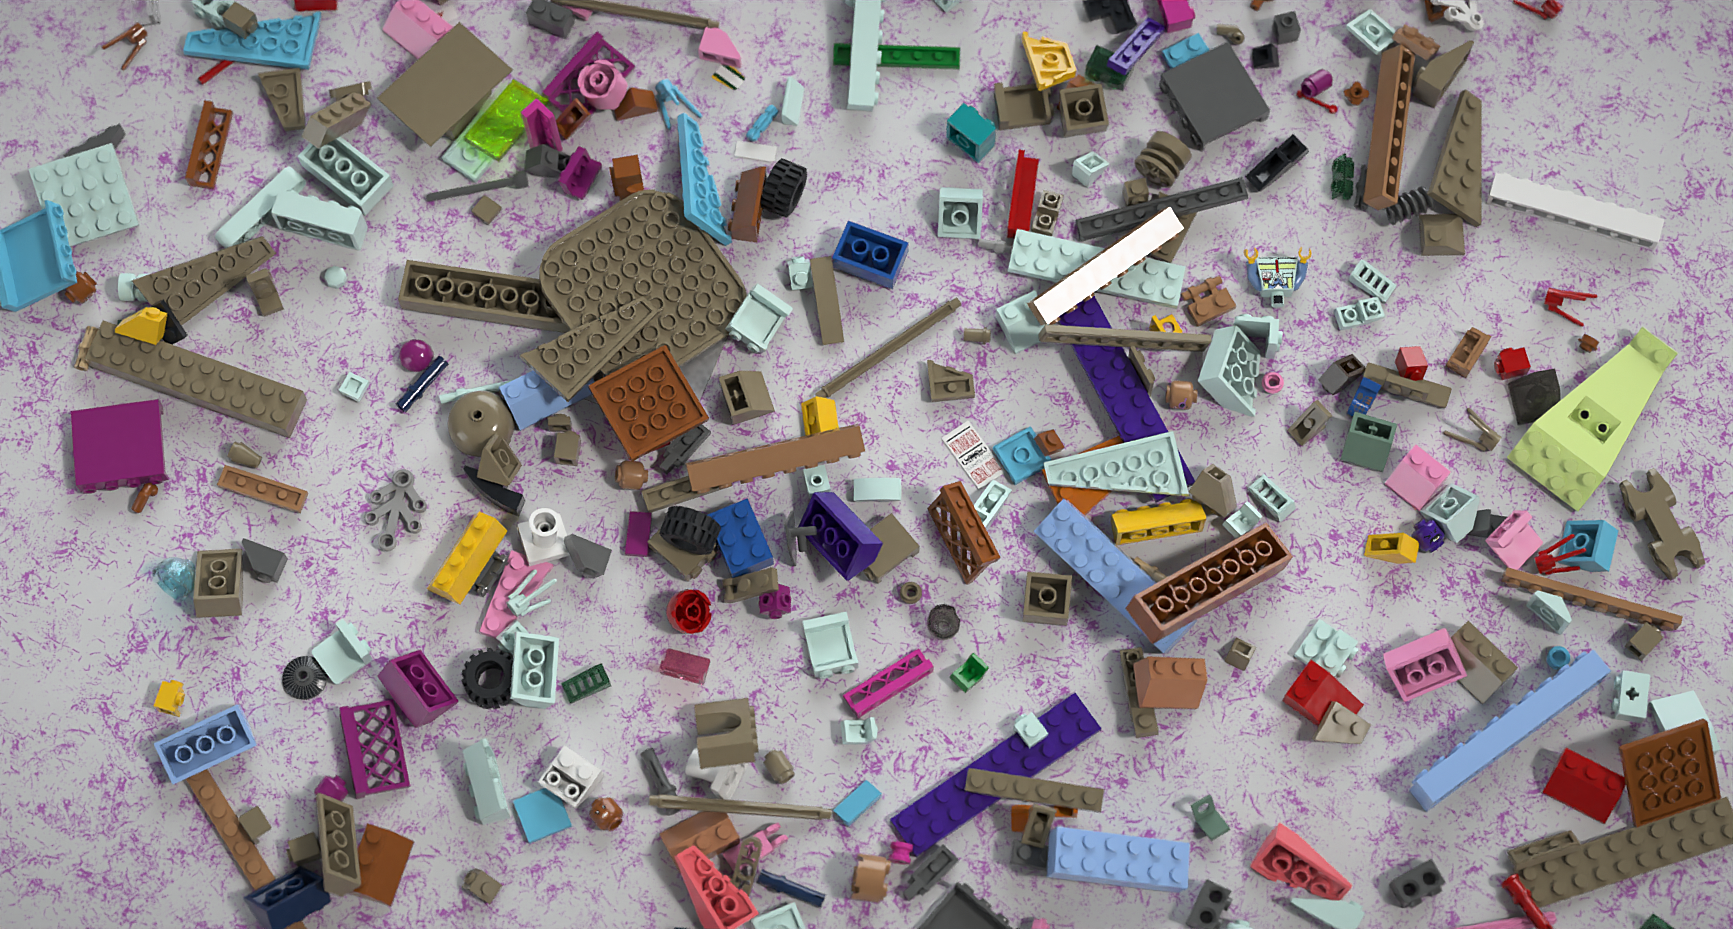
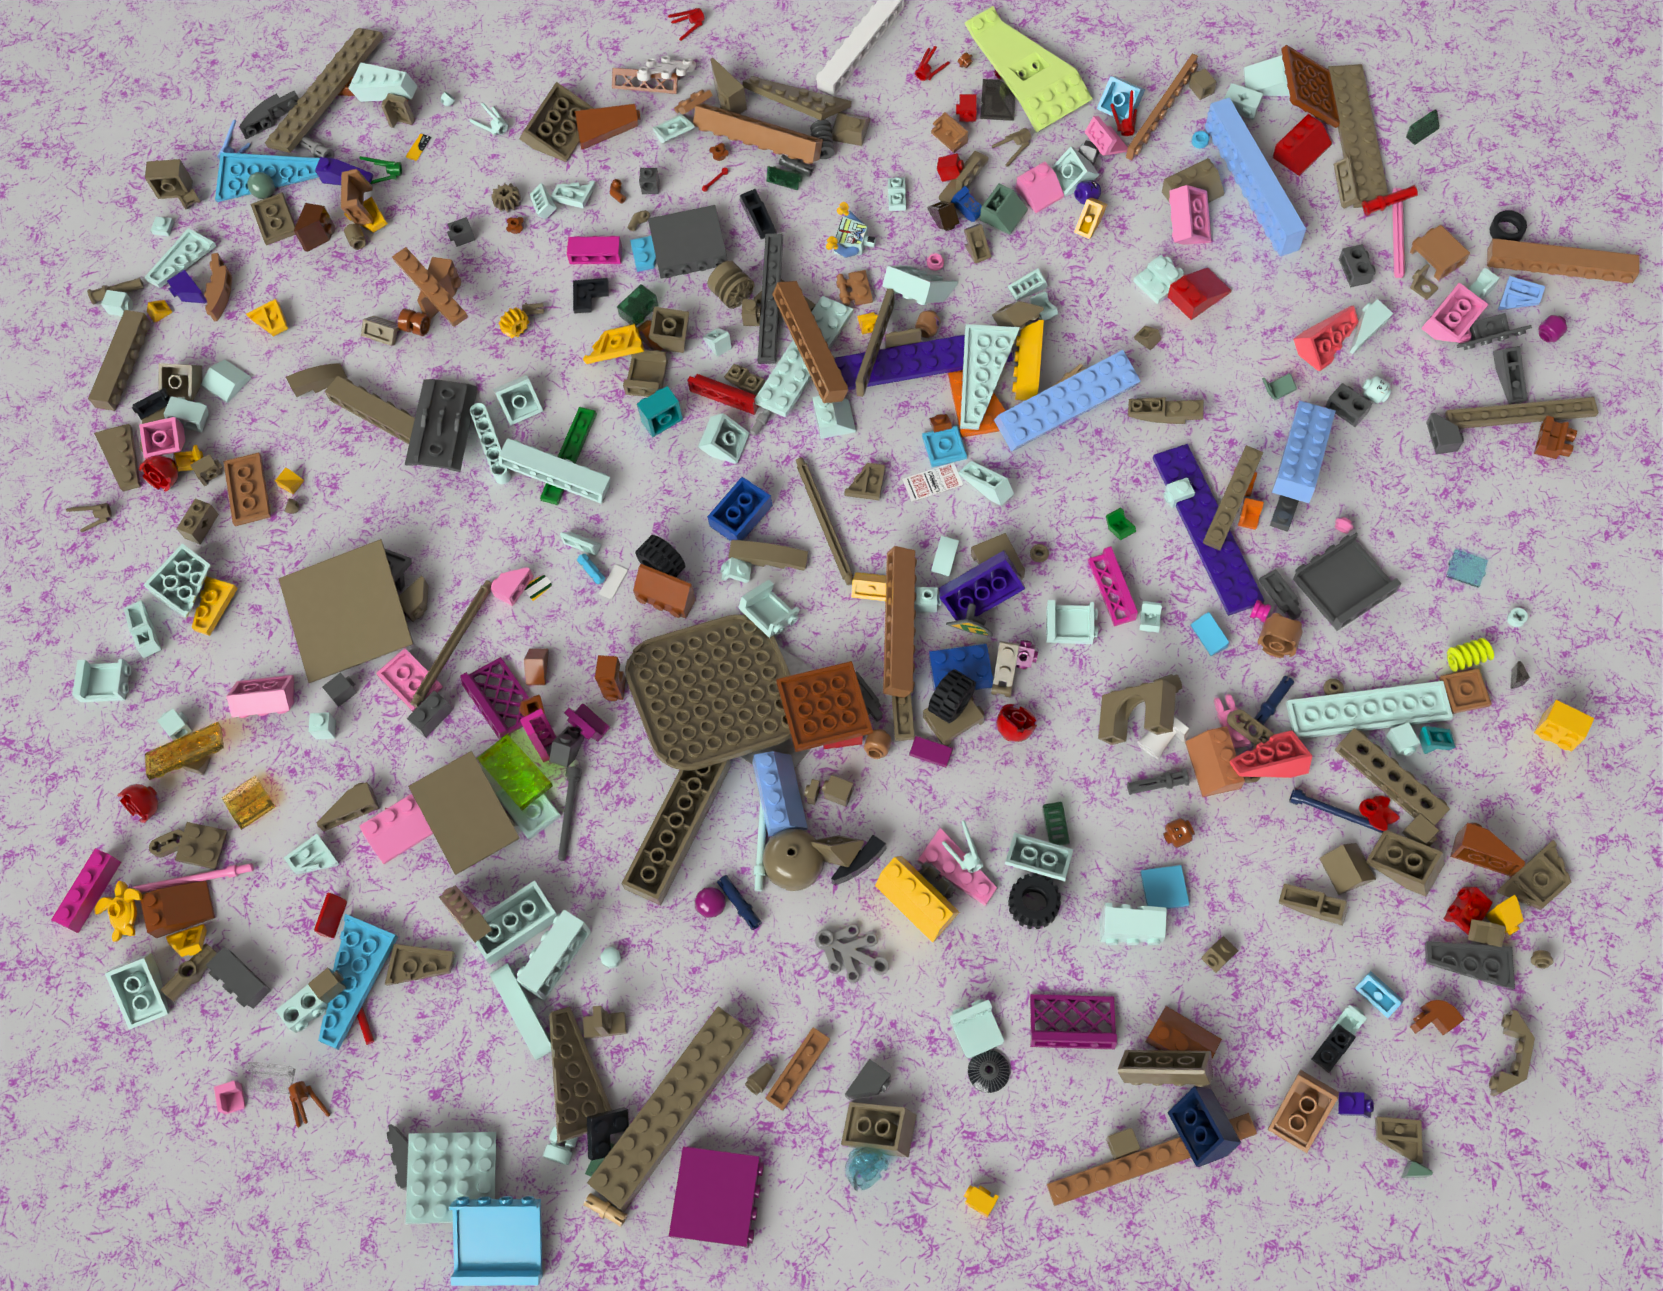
camera: 70 degrees left, 5 degrees down
dark orange head [64,271,97,303] -> none
yellow slope [115,307,167,345] -> none
dark orange arm [131,483,158,513] -> none
light blue slope [153,704,257,785] -> none
dark orange fence [185,100,233,190] -> none
dark tan brick [286,832,322,867] -> none
magenta head [314,775,348,801] -> none
dark tan plate [329,81,372,101] -> none
light aqua plate [339,372,370,402] -> none
magenta slope [377,650,459,728] -> none
dark tan tile [471,195,502,225] -> none
light aqua bracket [496,619,528,655] -> none
white plant [517,508,570,566] -> none
dark tan wing [519,296,658,402] -> none
white slope [538,745,604,808] -> none
dark grey slope [564,534,612,579] -> none
bright pink brick [578,60,628,110] -> none
dark tan piece [649,794,832,820] -> none
medium azure plant [655,79,702,129] -> none
clear pink panel [659,648,711,685] -> none
medium azure wing [677,113,732,246] -> none
dark tan slope [719,371,775,425] -> none
dark orange fence [927,481,1001,585] -> none
clear smoke hair [927,603,961,641] -> none
dark tan pin [964,327,991,345] -> none
dark tan slope [1021,804,1056,848] -> none
dark tan brick [1022,571,1072,626] -> none
plate [1107,17,1166,75] -> none
dark orange brick [1125,522,1293,644] -> none
nougat slope [1133,657,1208,709] -> none
light aqua bracket [1233,314,1283,359] -> none
black slope [1252,43,1279,69] -> none
magenta brick [1301,69,1333,98] -> none
wing [1312,701,1371,744] -> none
light aqua slope [1348,259,1397,303] -> none
light aqua slope [1526,590,1572,635] -> none
dark tan piece [1619,468,1706,581] -> none

